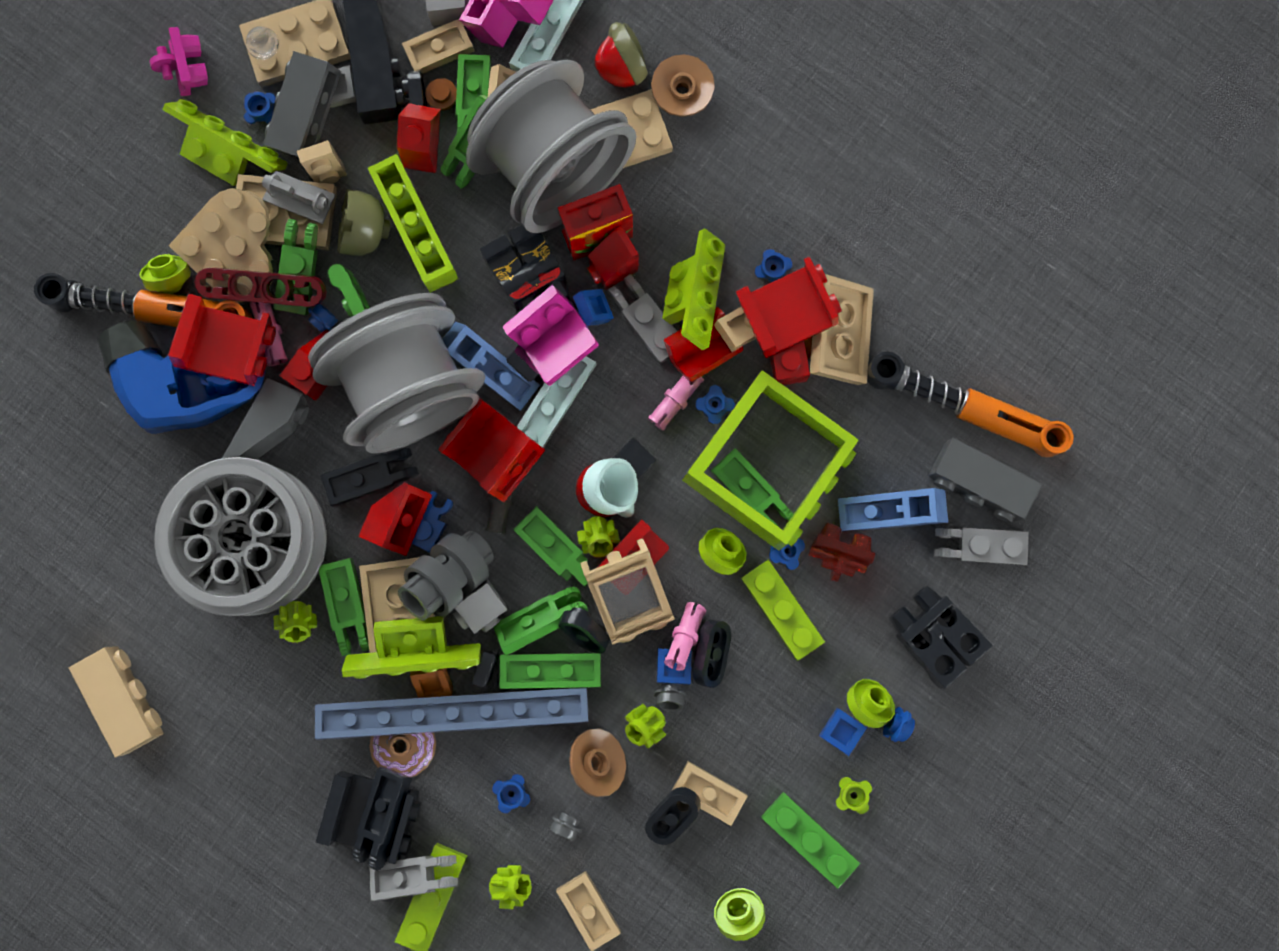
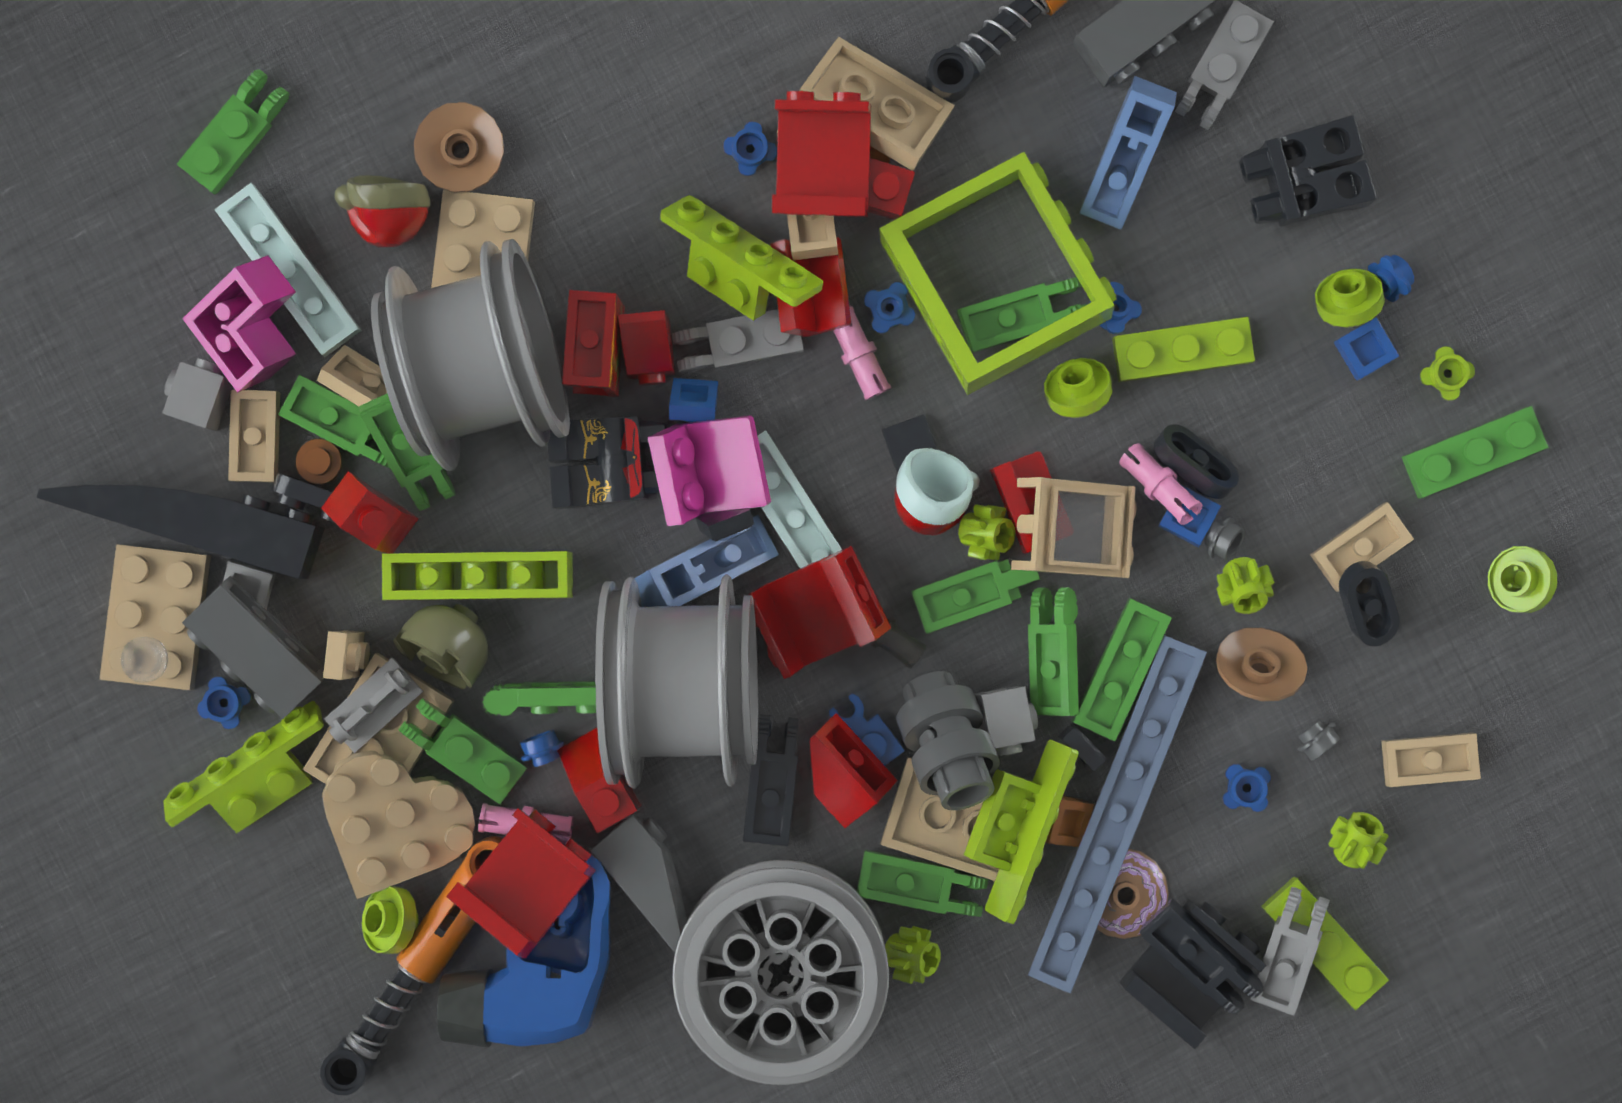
camera: 60 degrees left, 5 degrees up
dark pink hips [149,27,208,96] -> none
dark red beam [195,268,327,307] -> none
black plate [559,607,610,653] -> none
clear red hips [808,523,876,582] -> none

